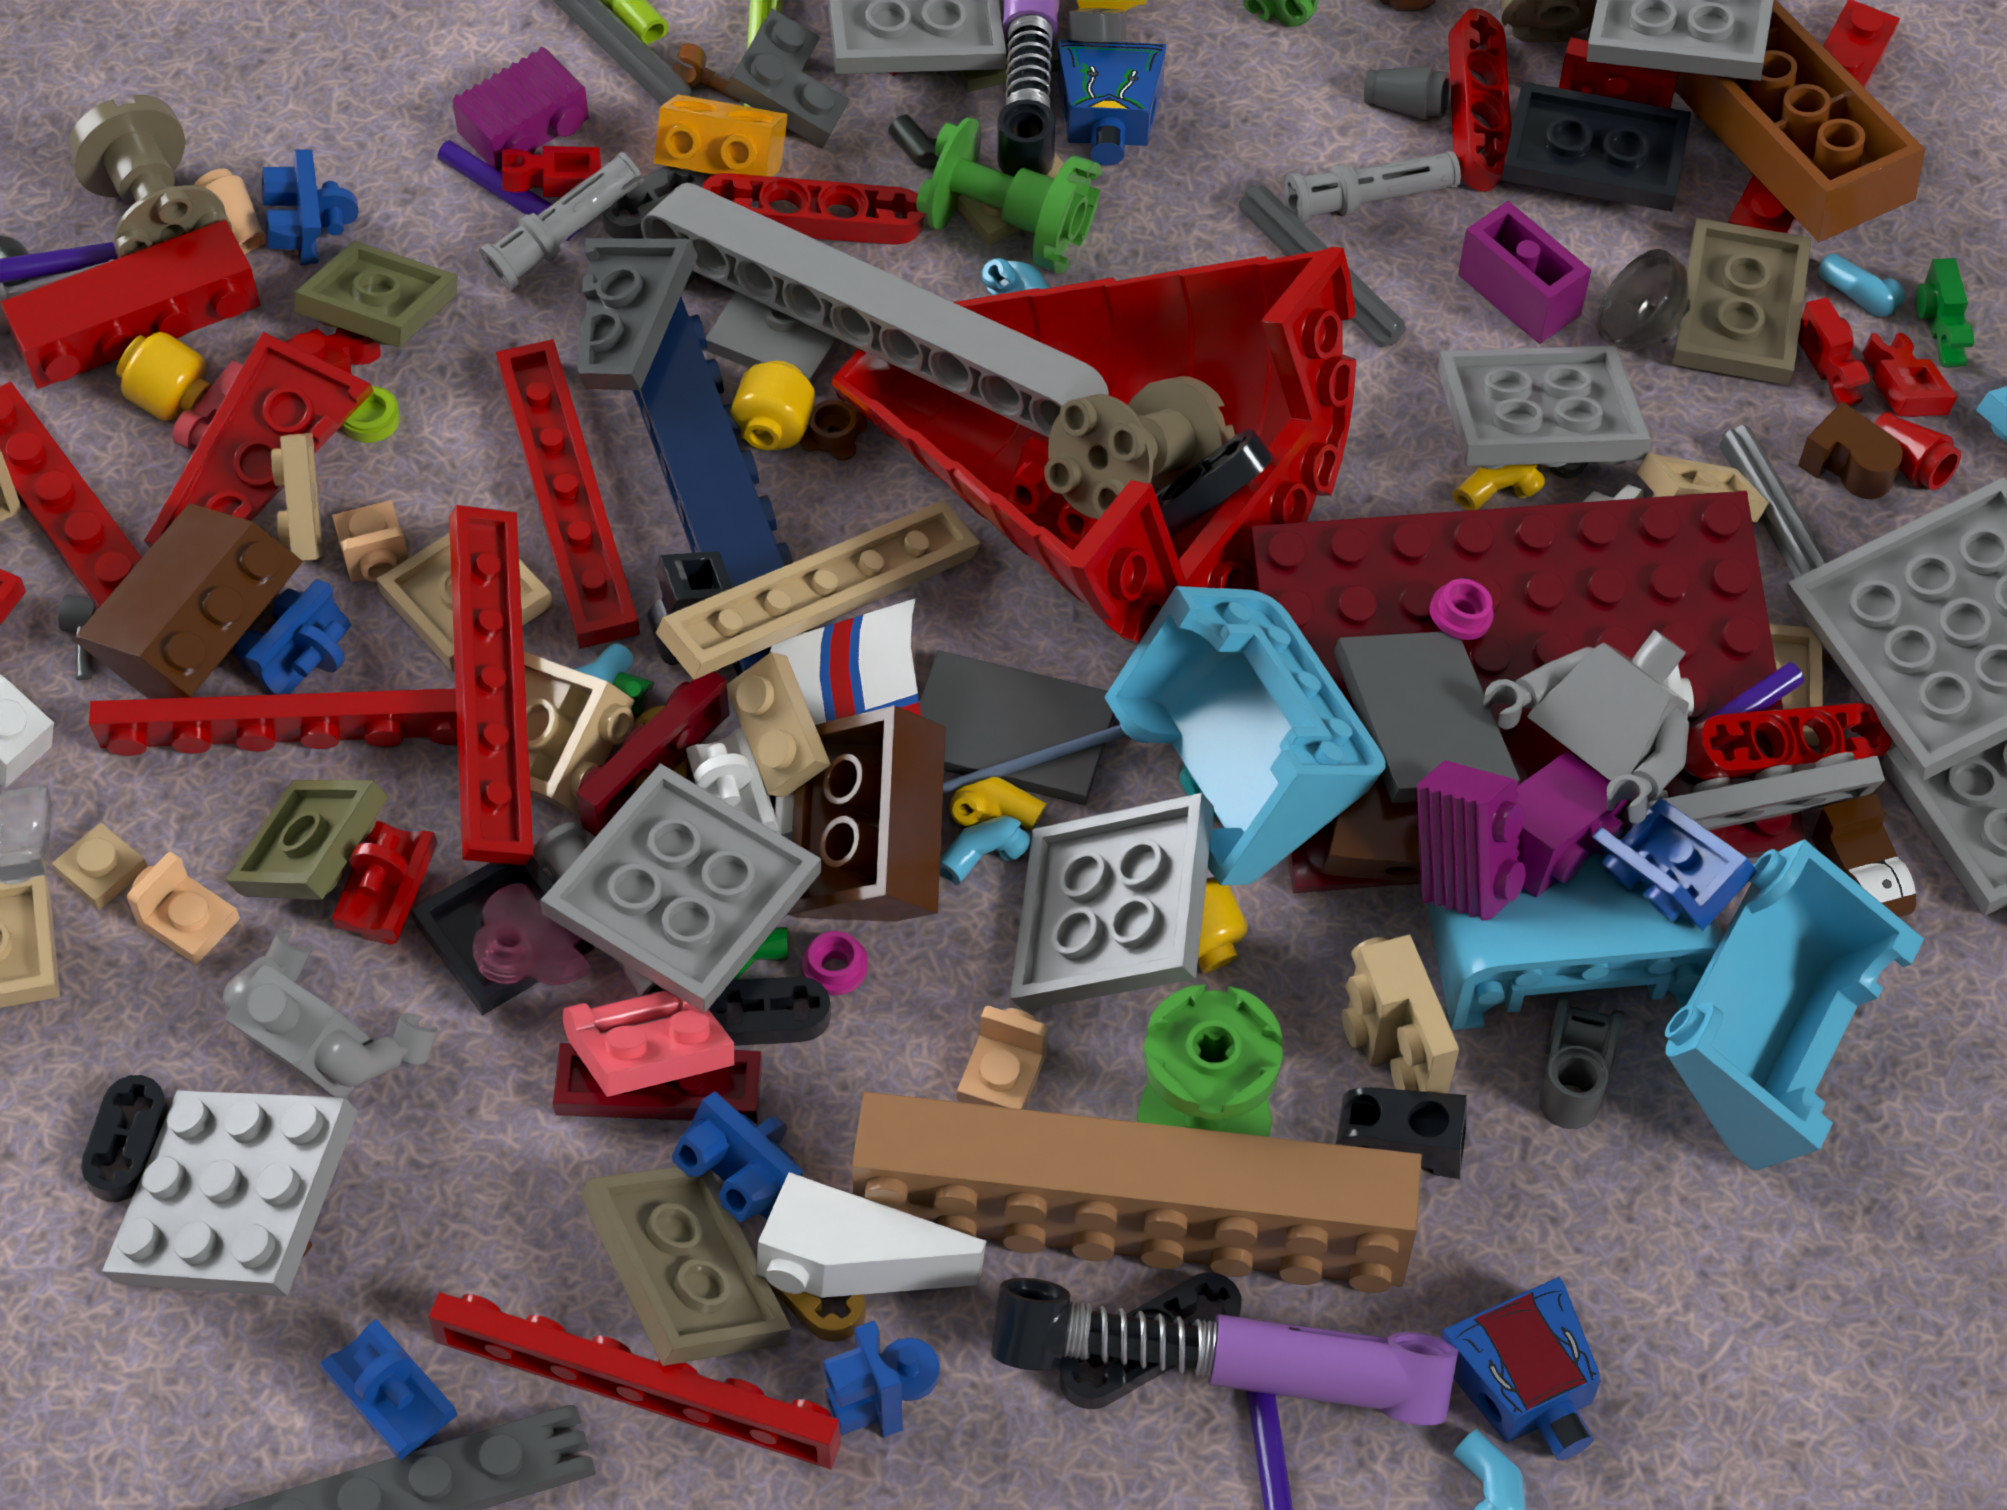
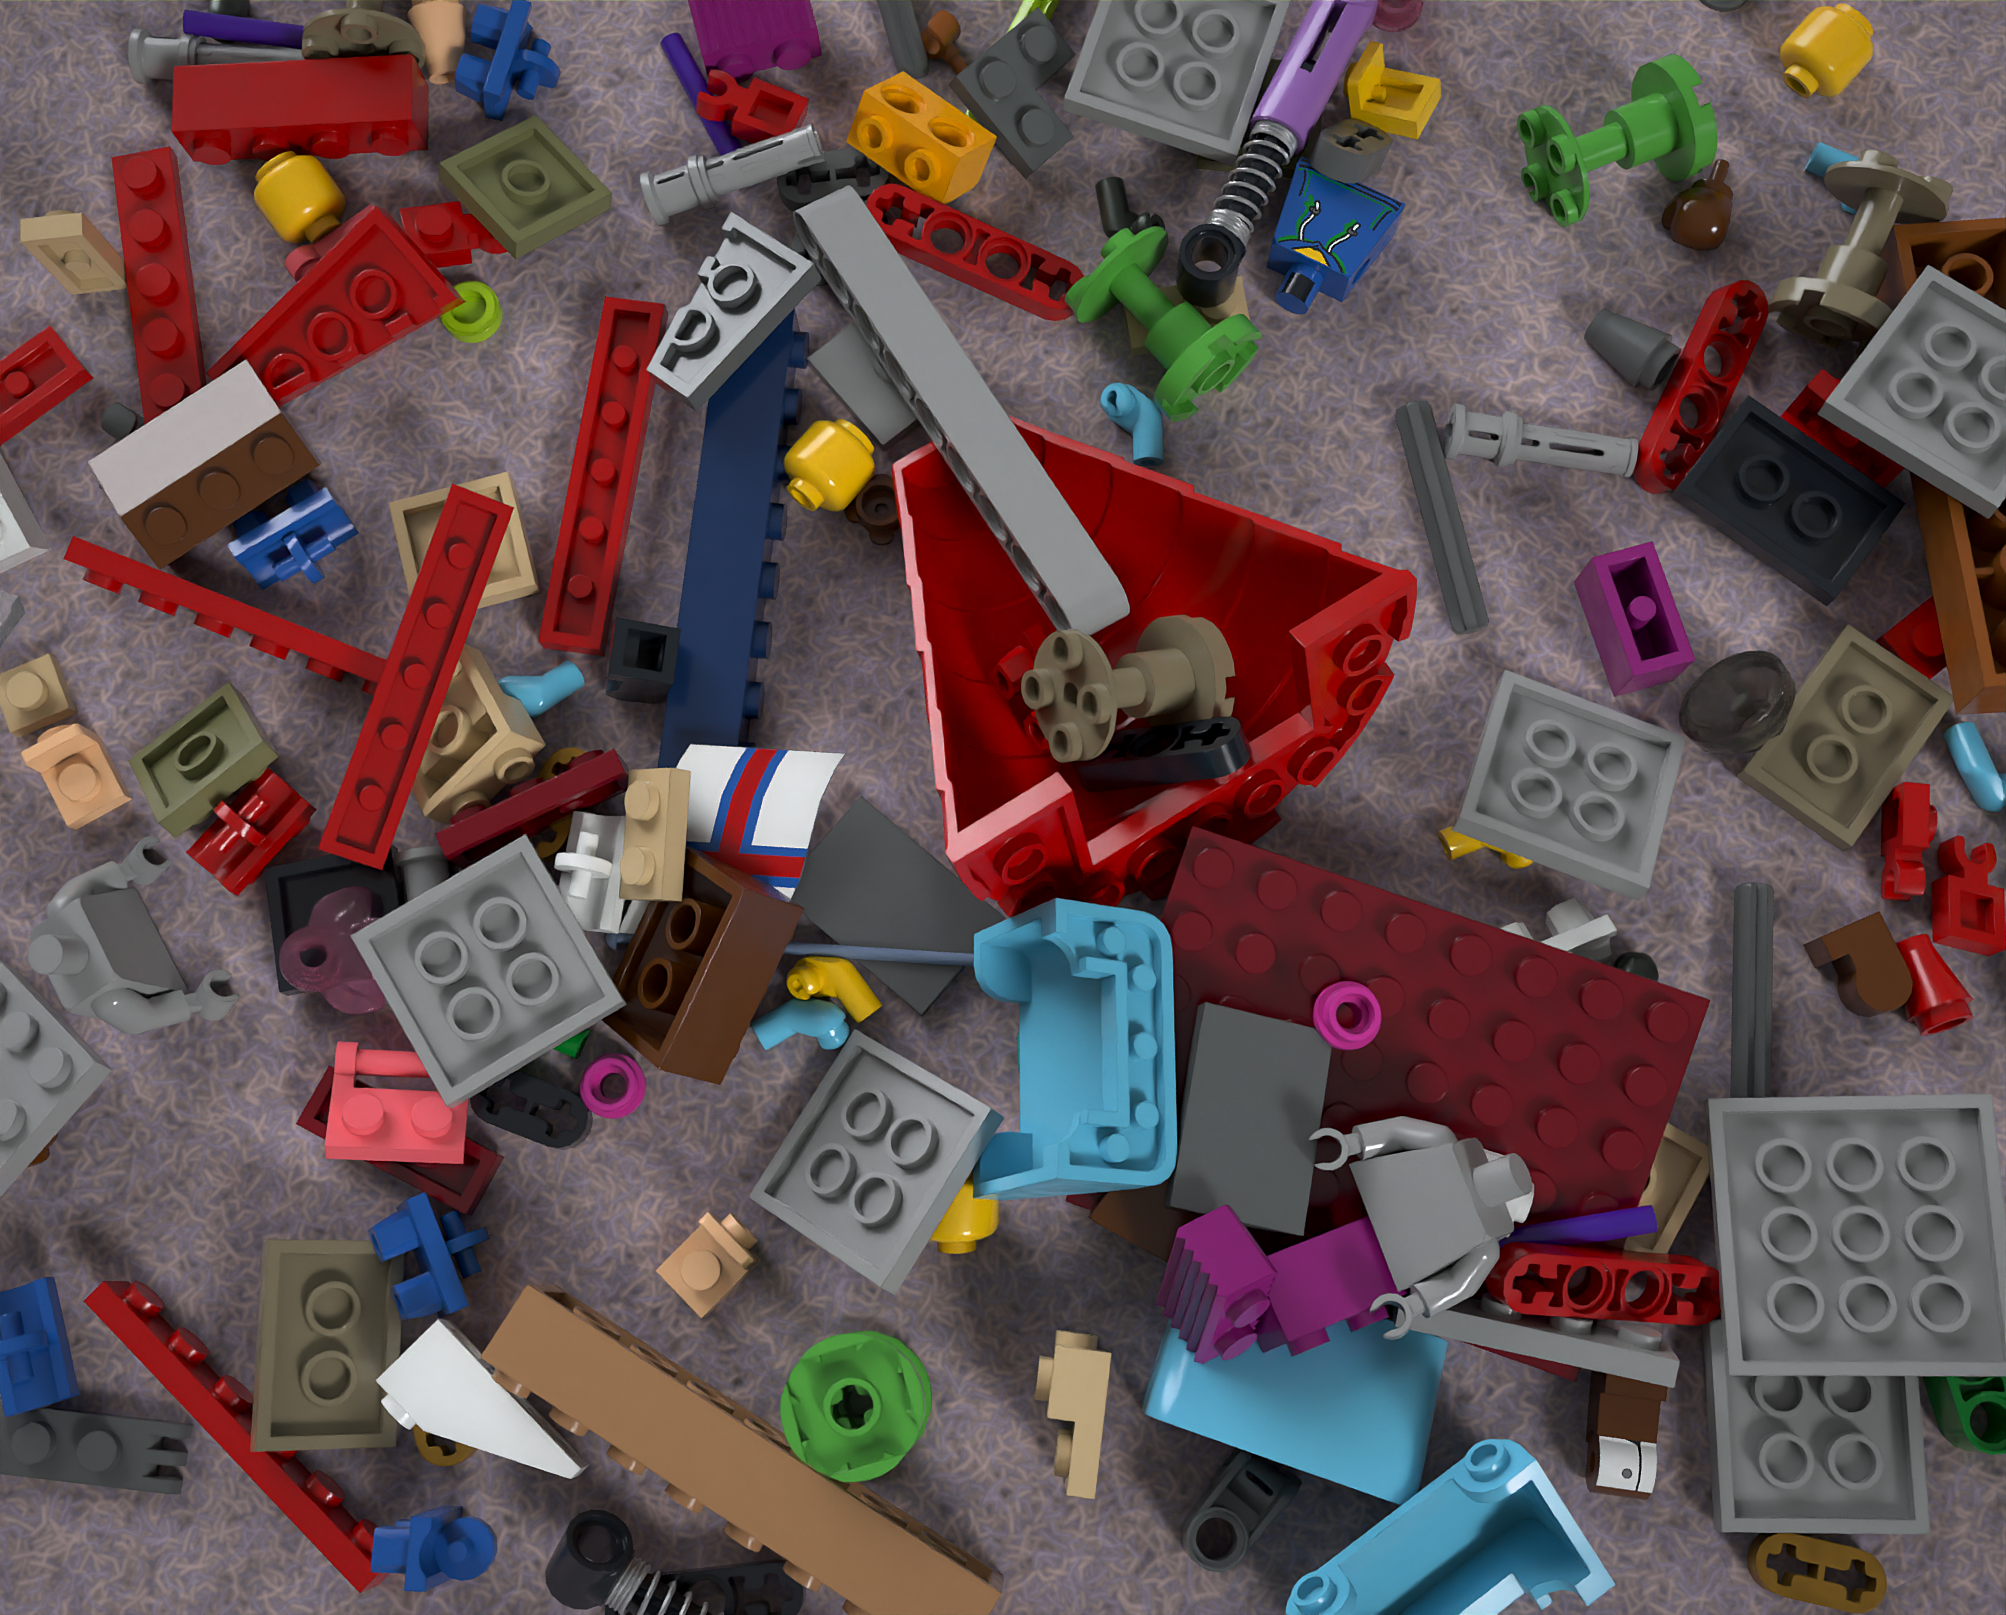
camera: 30 degrees right, 20 degrees up
tan plate [271,433,323,560] -> none
light nougat bracket [332,500,409,583] -> none
green hand [612,672,654,717] -> none
tan plate [656,500,981,680] -> none
black leg [1336,1087,1467,1179] -> none
blue bracket [1592,797,1758,931] -> none
tan plate [1637,453,1769,522] -> none

